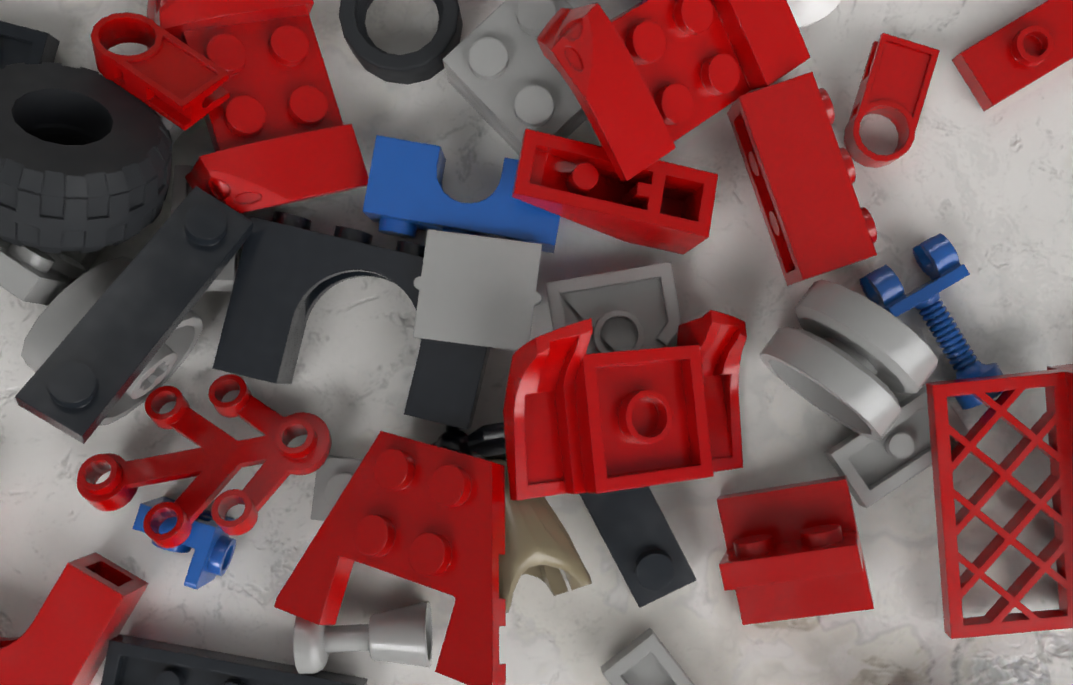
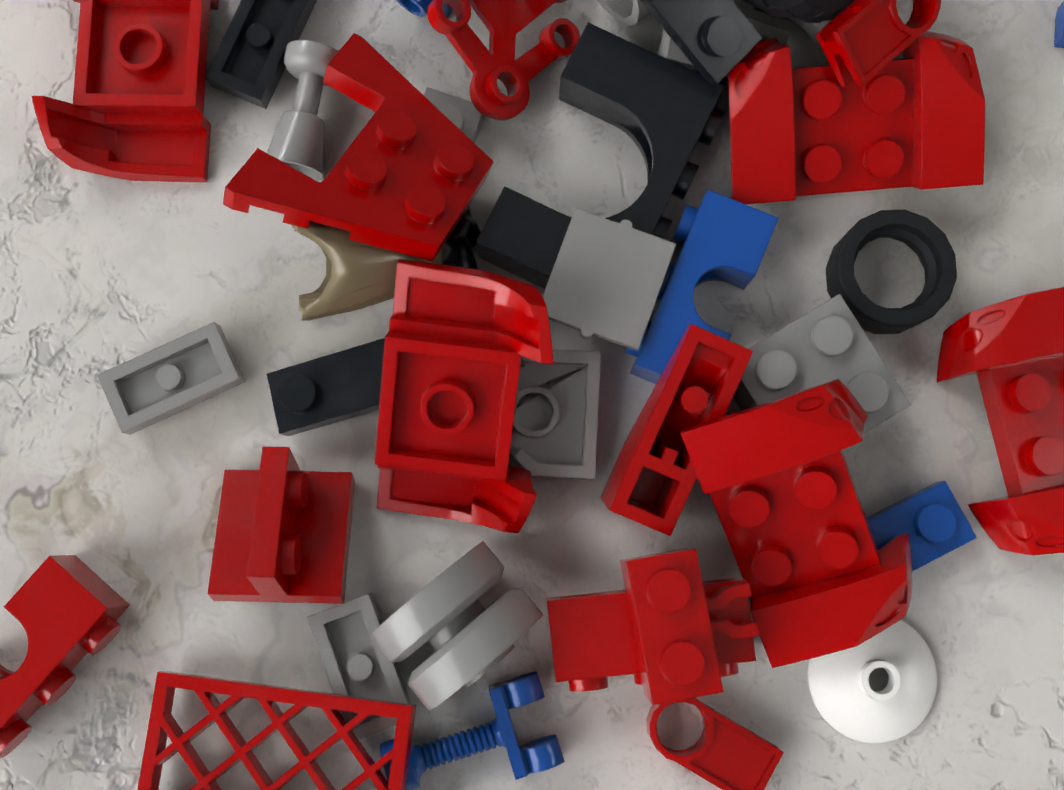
camera: 105 degrees right, 5 degrees down
none -> red brick [620,548,760,705]

